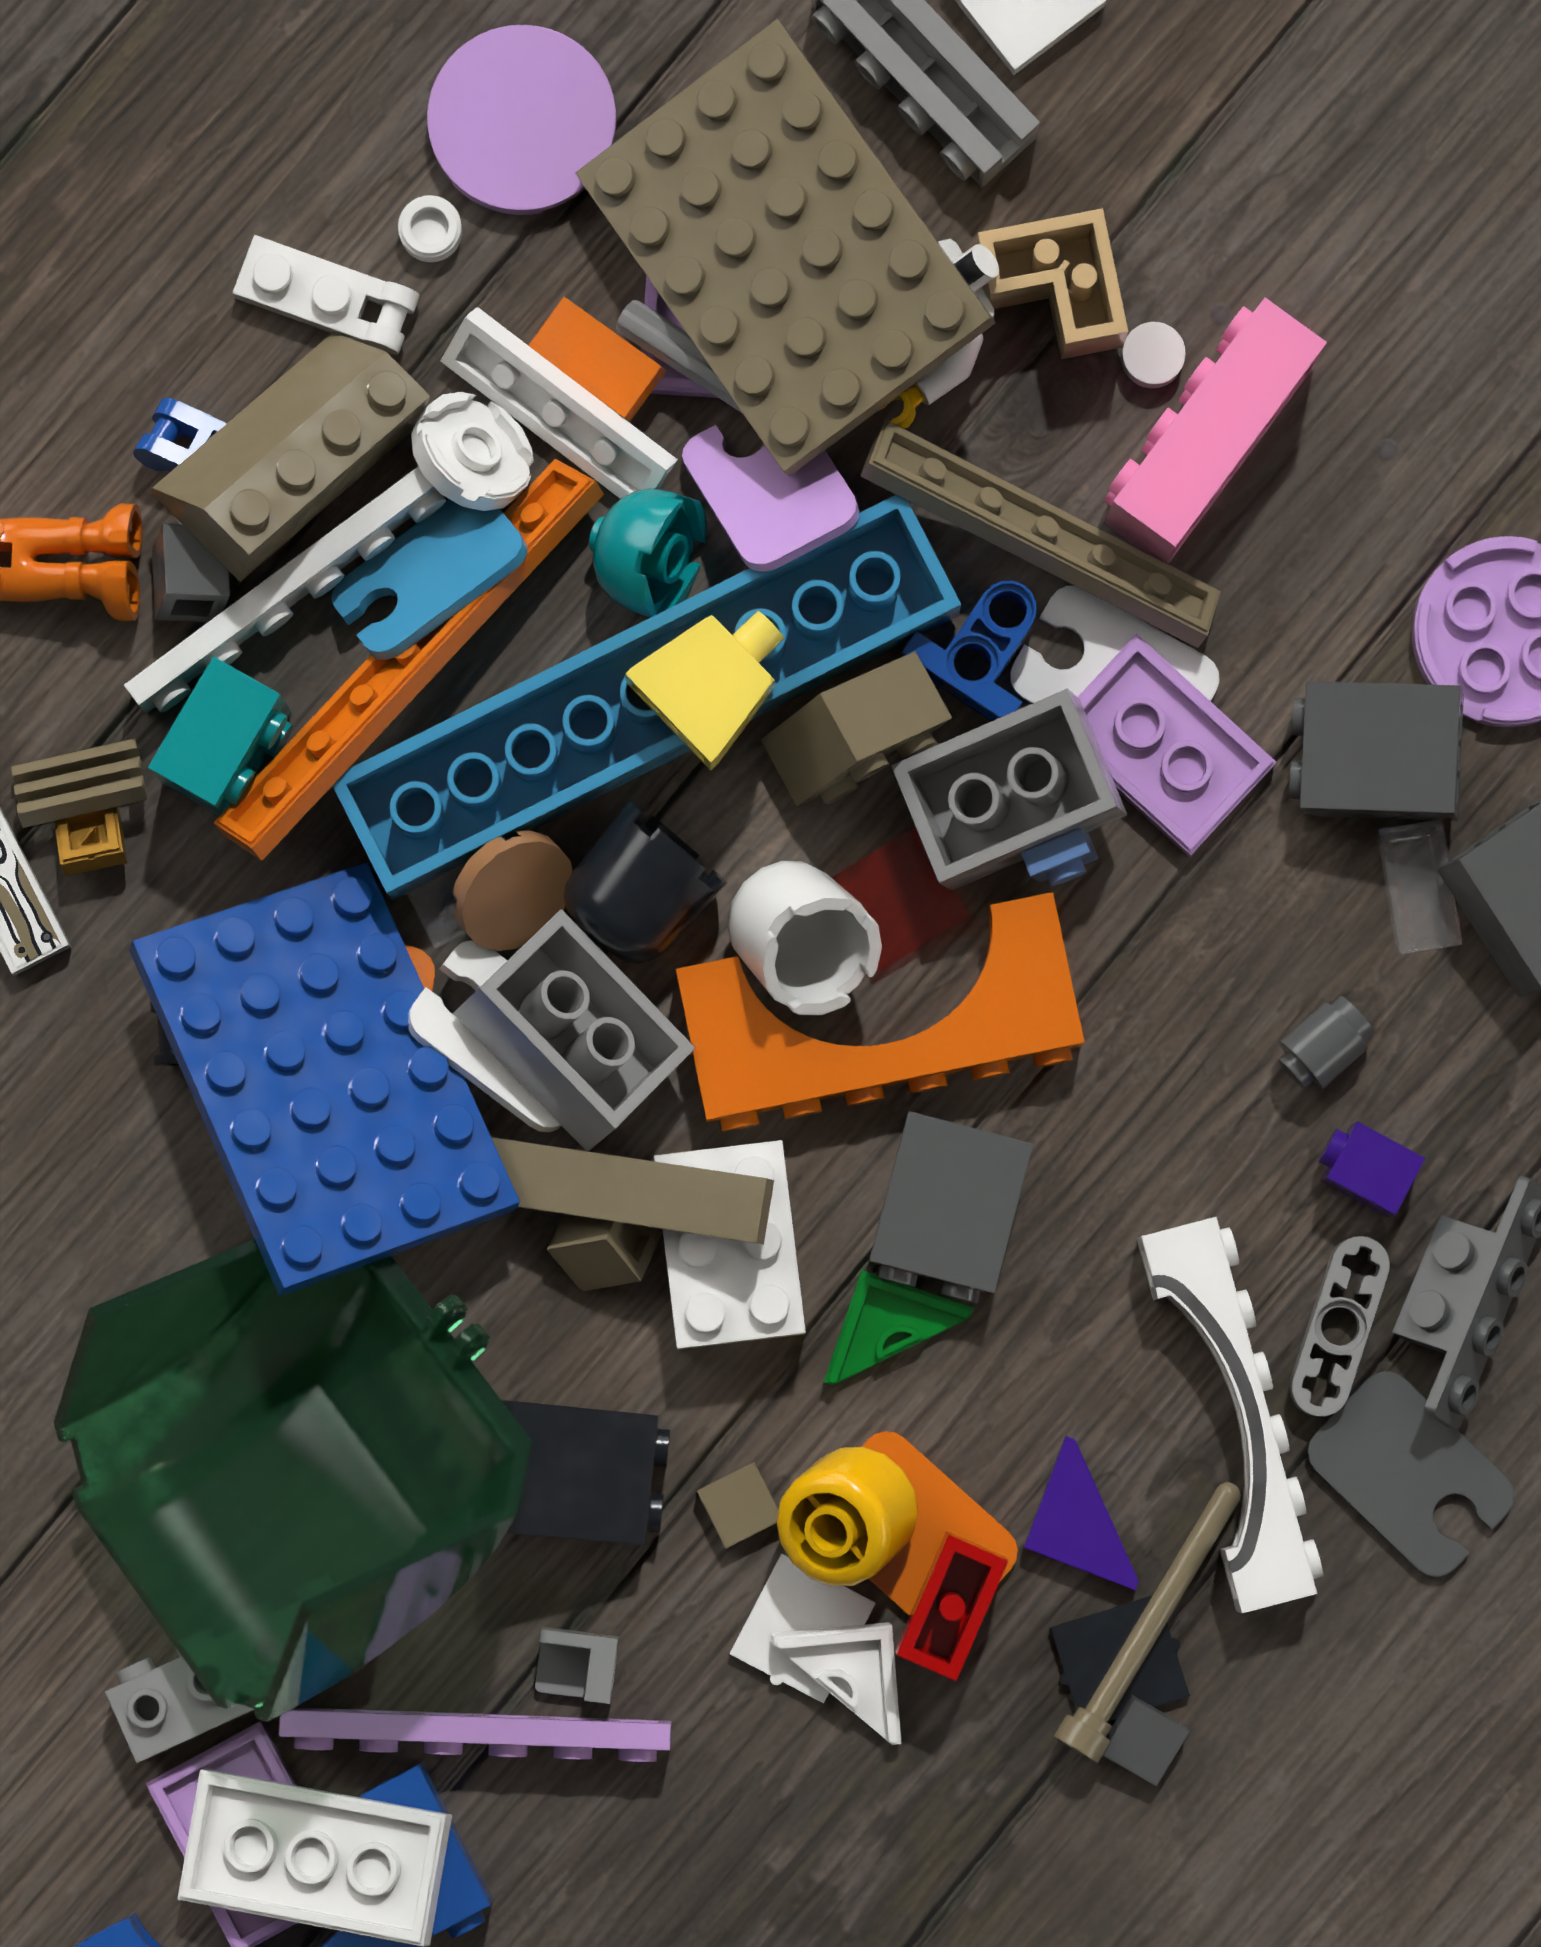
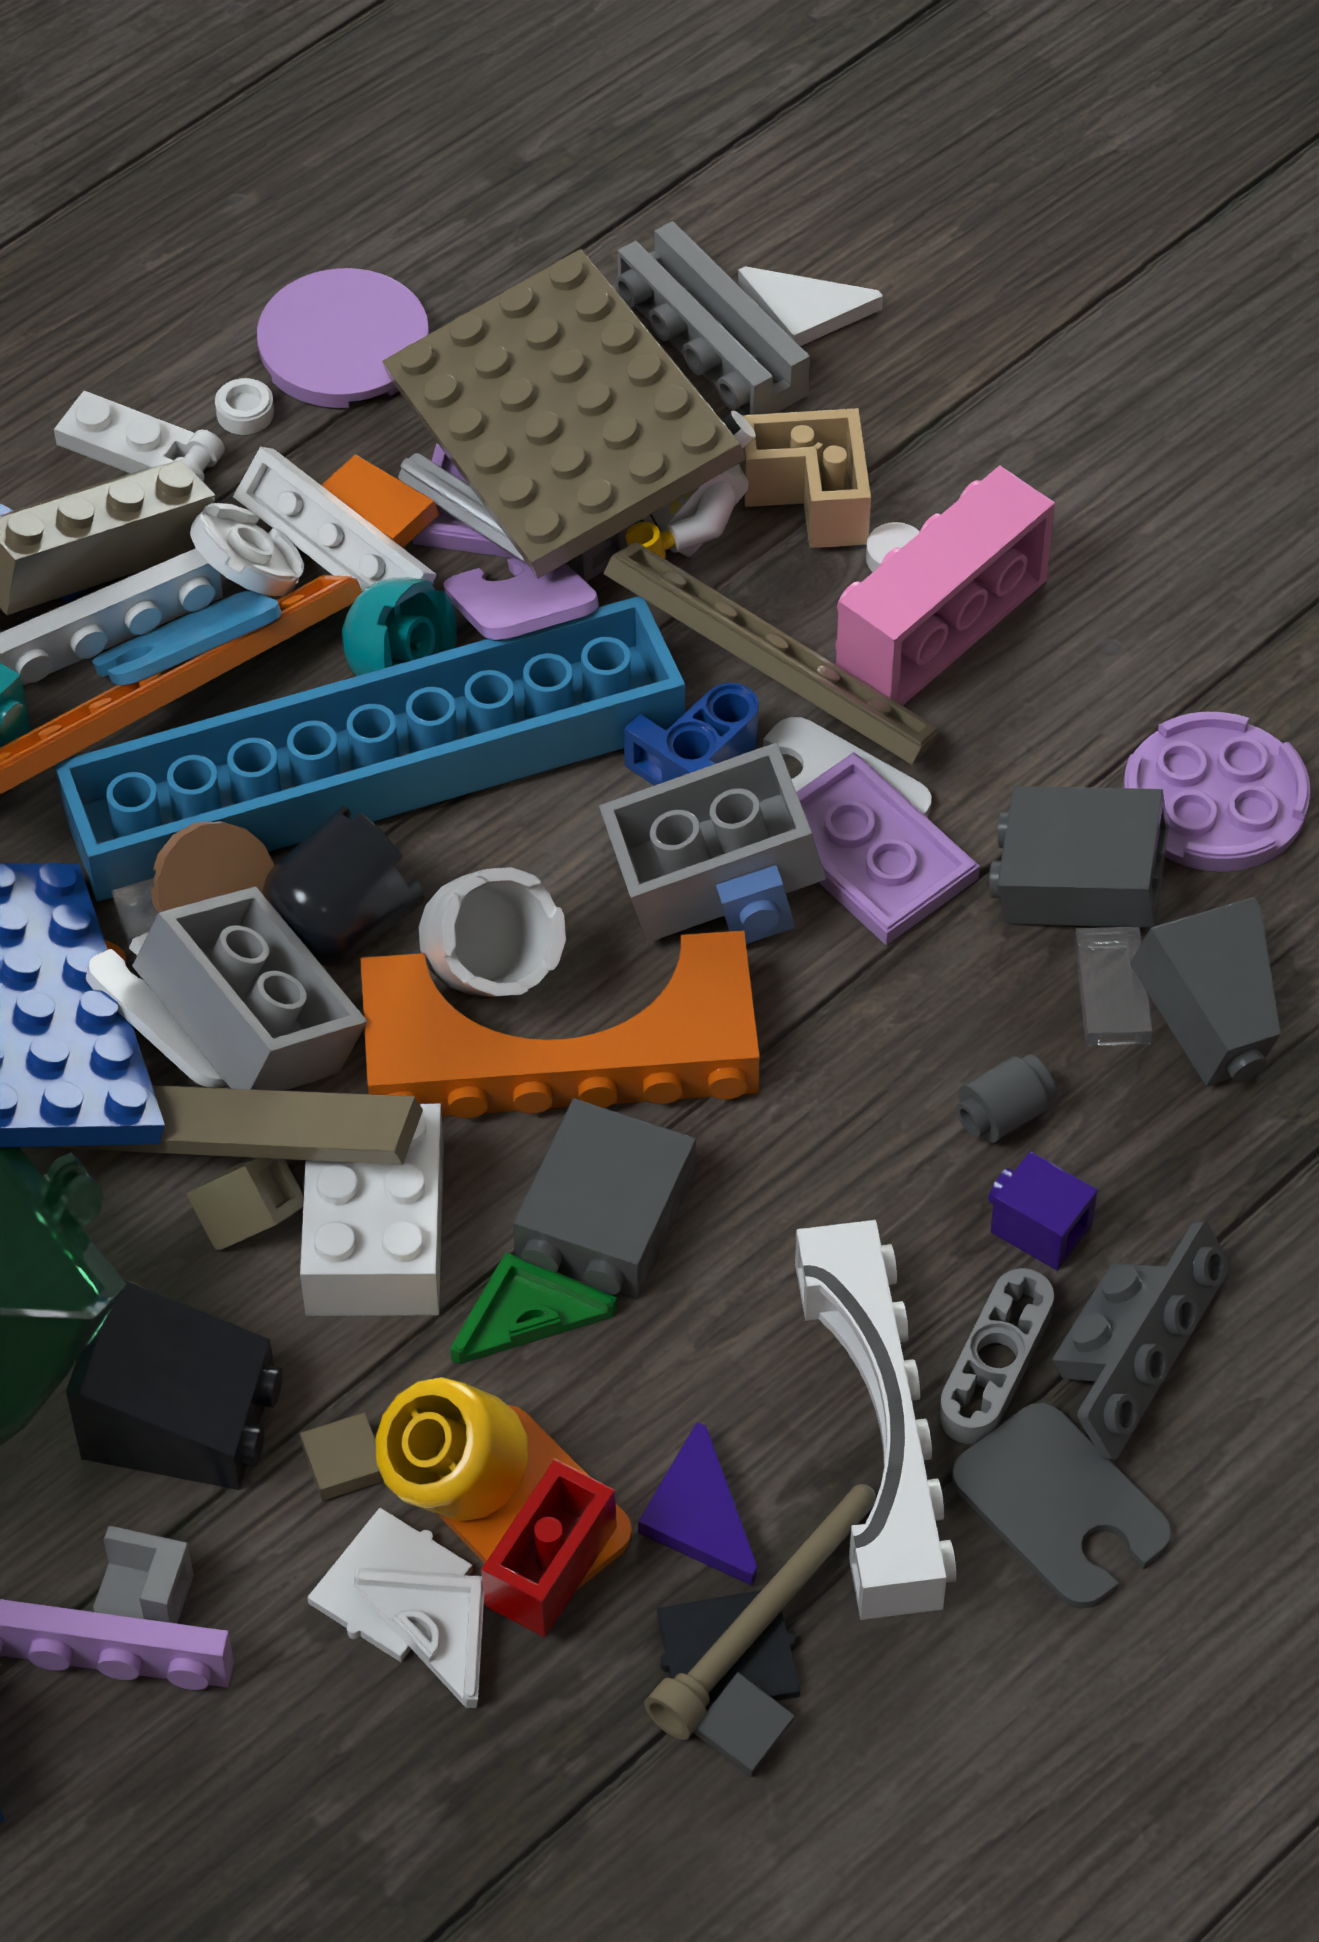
camera: 10 degrees right, 30 degrees down
light yellow torso [625,611,784,770] -> none
dark tan brick [761,651,952,806] -> none
clear red piece [832,827,969,975] -> none

